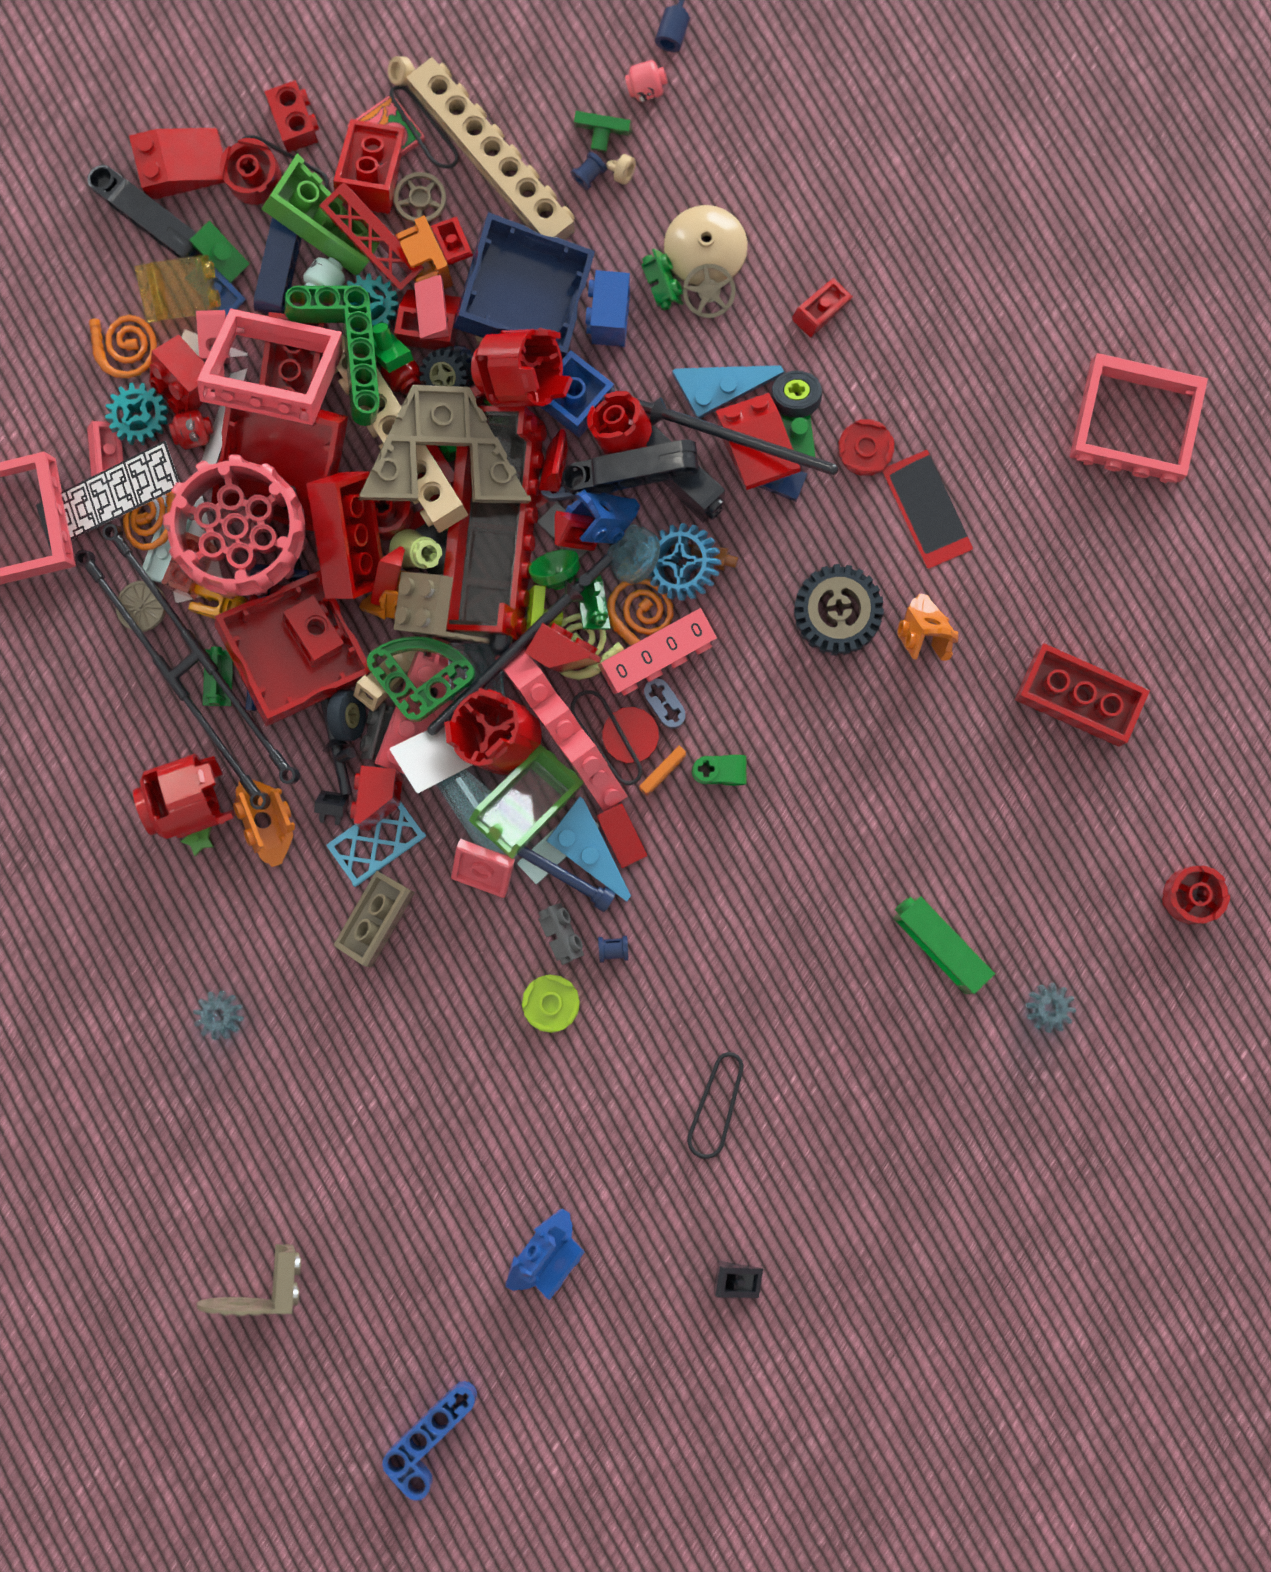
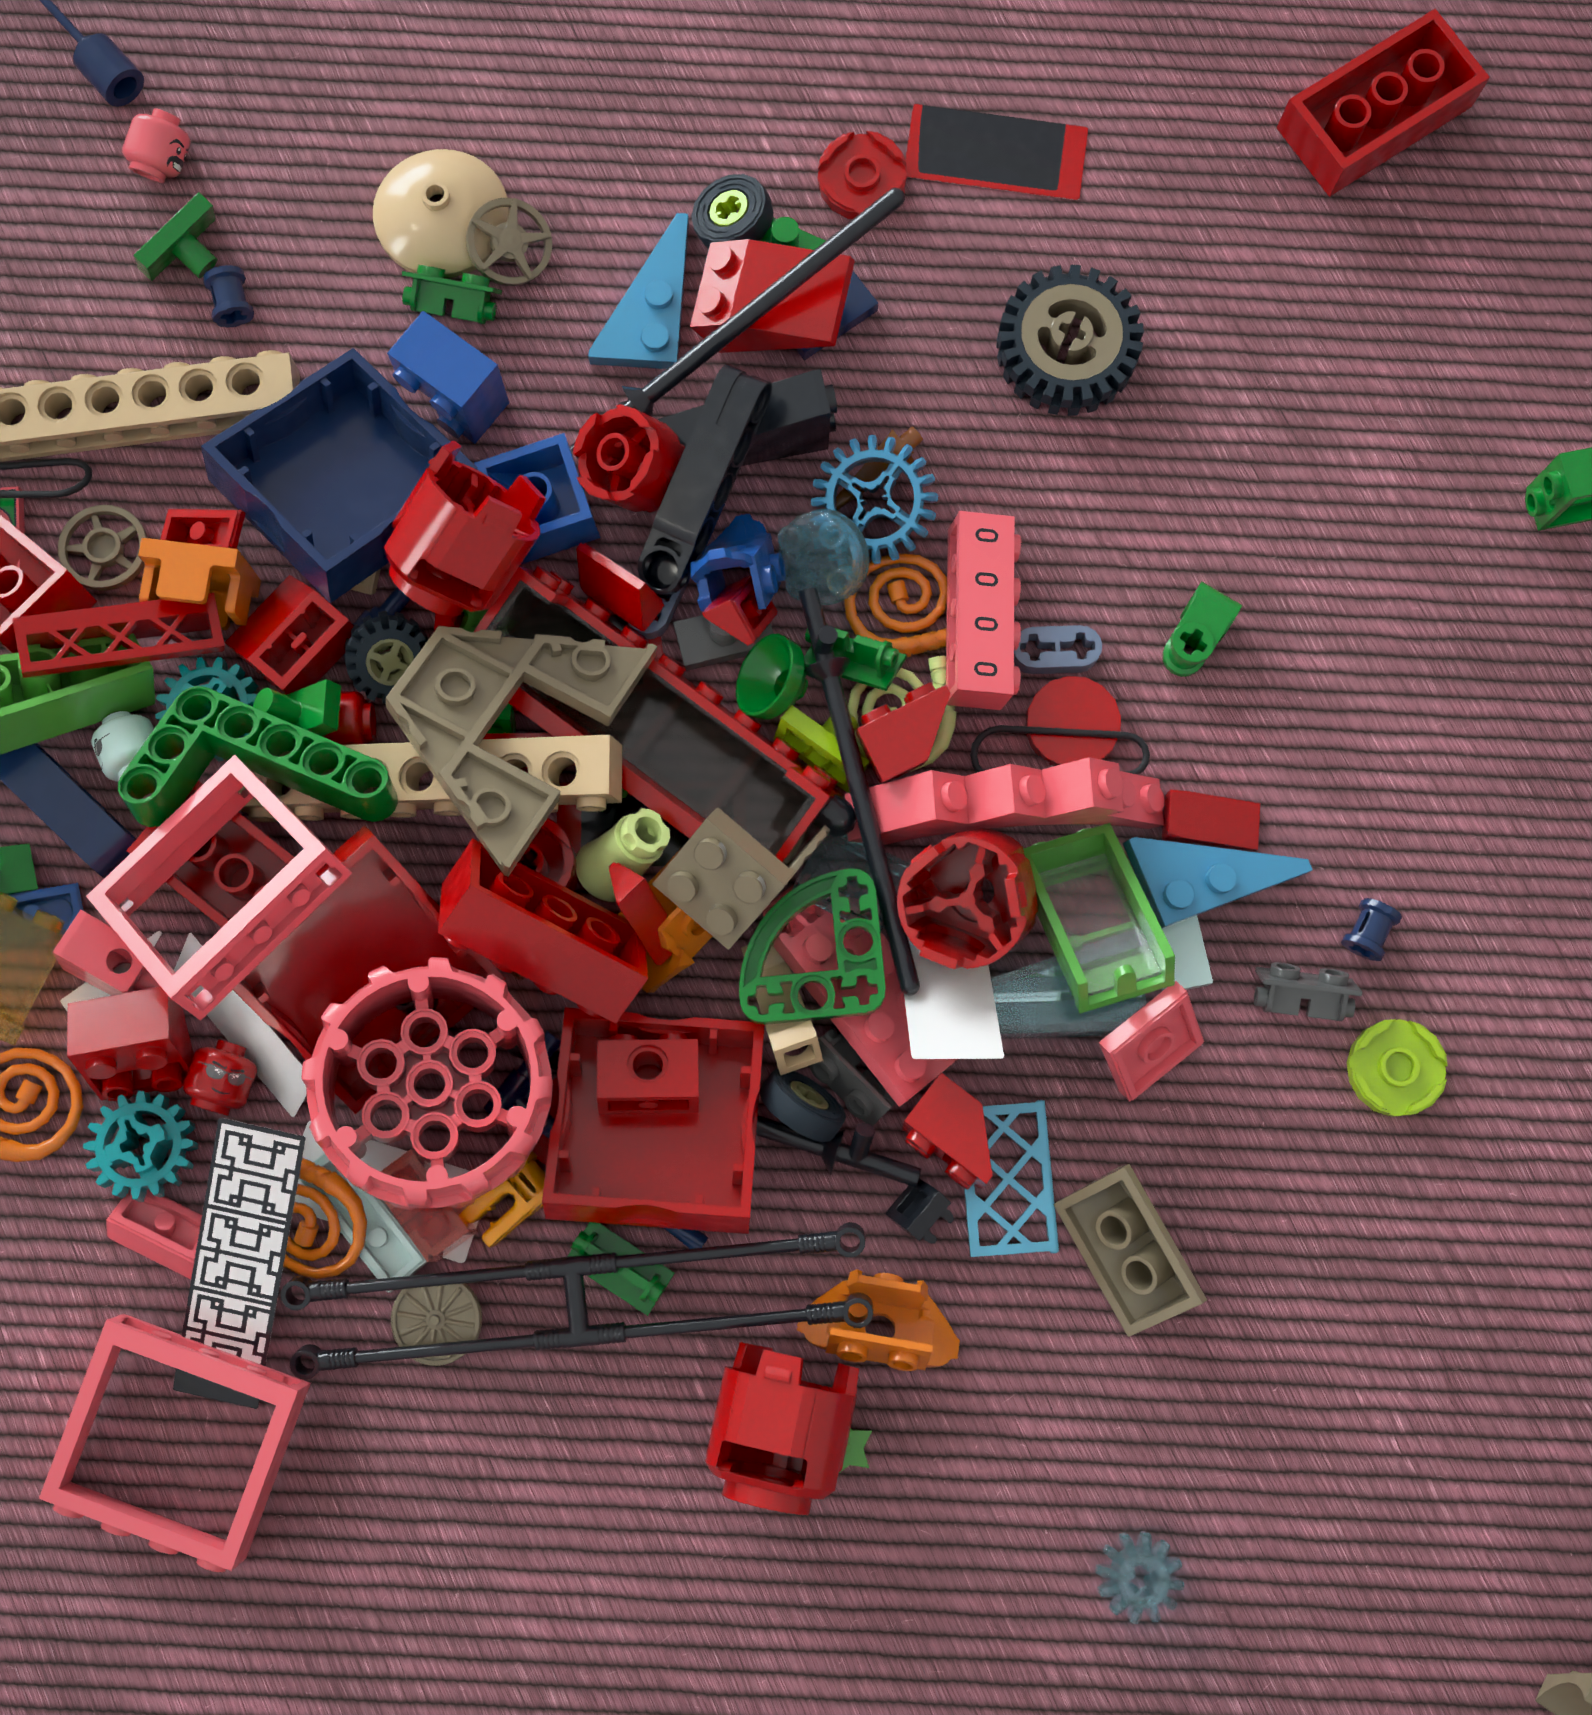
camera: 65 degrees left, 5 degrees down
coral slope [414,275,449,339] -> none
dark blue piece [517,846,615,912] -> none
tan tile [606,154,636,185] -> none
orange tile [639,745,686,796] -> none
red slope [792,278,853,337] -> none
orange piece [897,594,958,661] -> none

